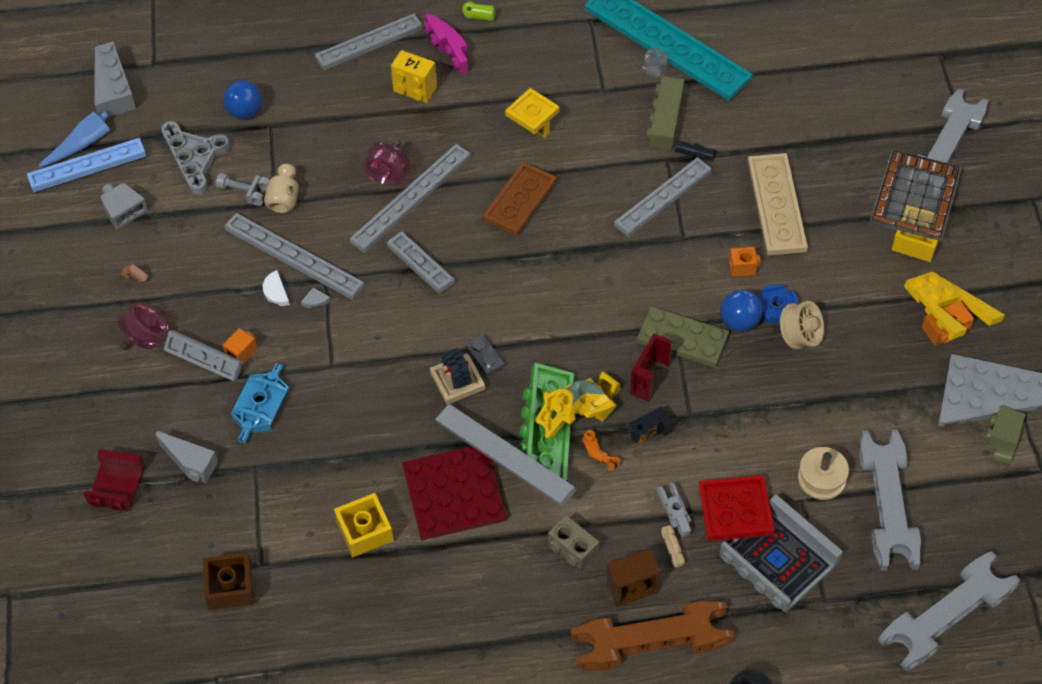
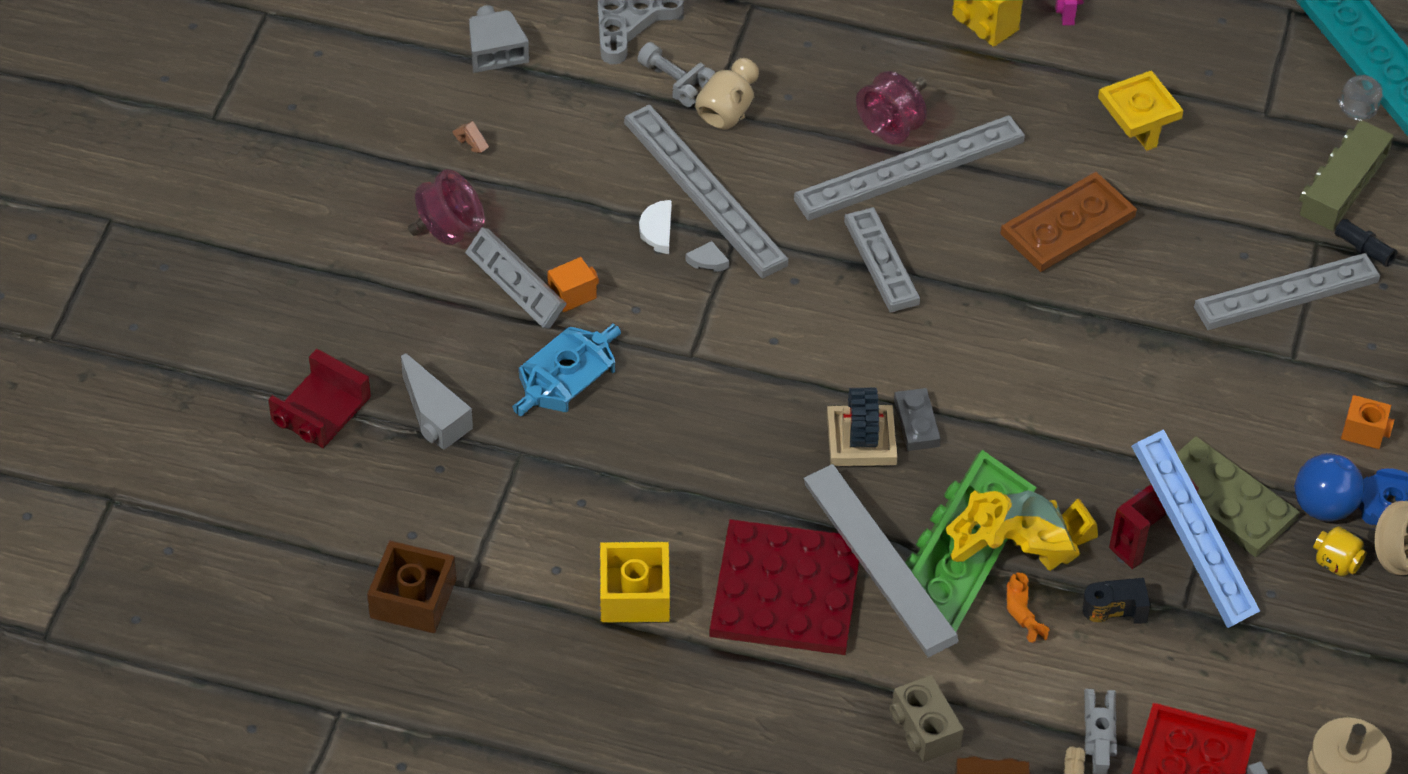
camera: 20 degrees right, 5 degrees down
none -> light blue plate [1132,429,1260,628]
none -> yellow head [1313,526,1367,577]

